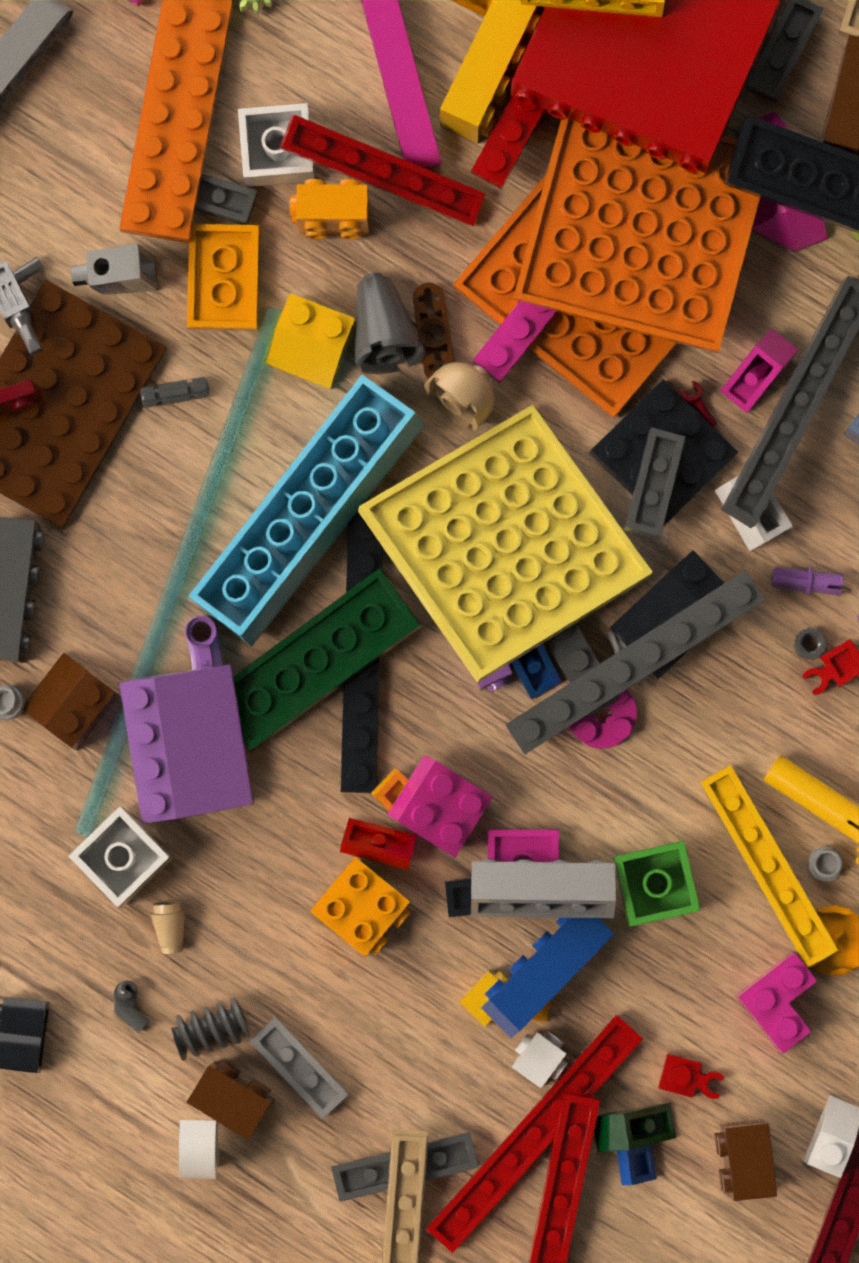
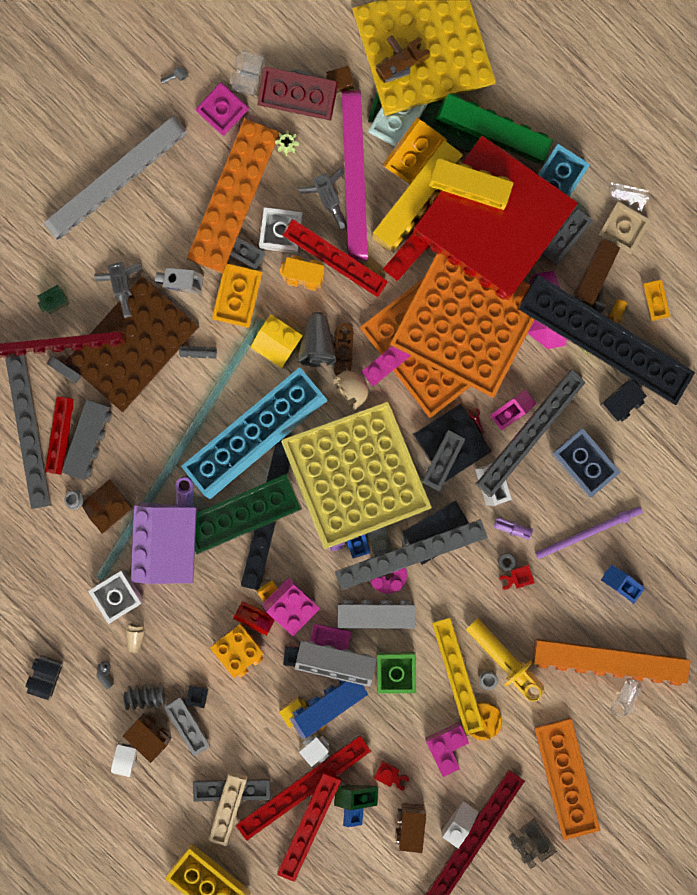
camera: 10 degrees right, 5 degrees up
none -> black plate [185,685,209,708]
none -> flat silver piece [297,167,347,230]
none -> light grey brick [338,600,415,629]

